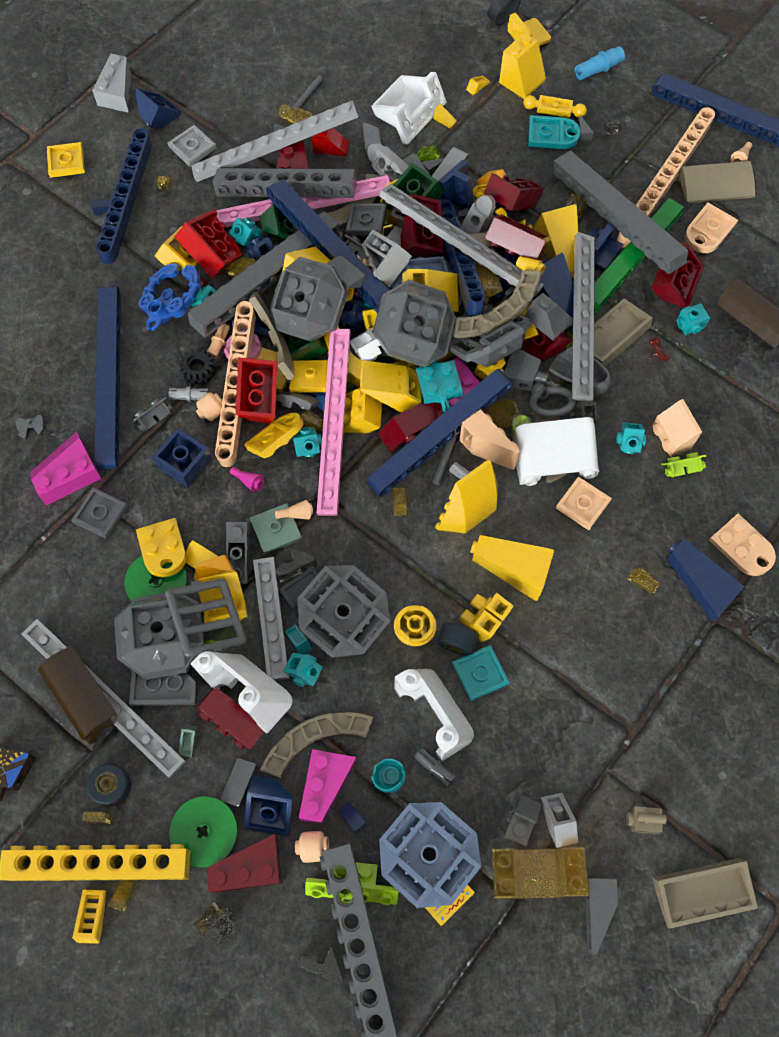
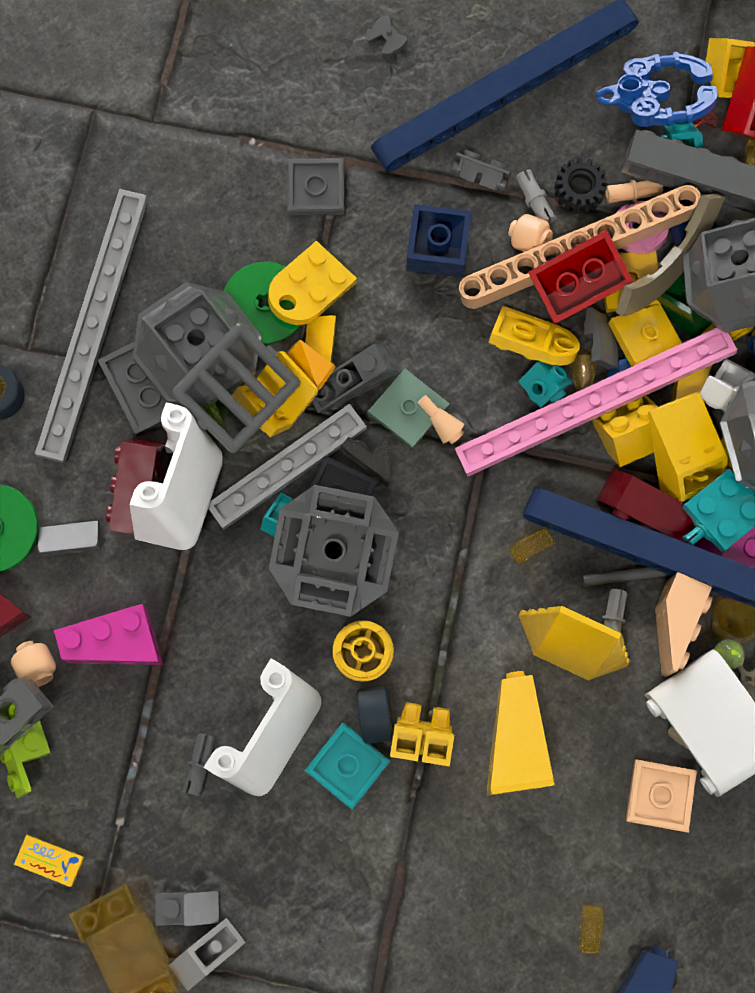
camera: 65 degrees right, 10 degrees up
dark pink wedge [30,432,101,505] -> none
dark brown brick [38,645,117,745] -> none
sand green piece [178,724,199,758] -> none
dark pink cone [230,467,264,493] -> none
dark blue slope [244,776,293,836] -> none
dark tan tile [260,712,374,779] -> none
teal brick [283,653,323,687] -> none
dark blue piece [338,802,366,833] -> none
teal hair [371,758,406,793] -> none
sand blue piece [379,802,481,908] -> none

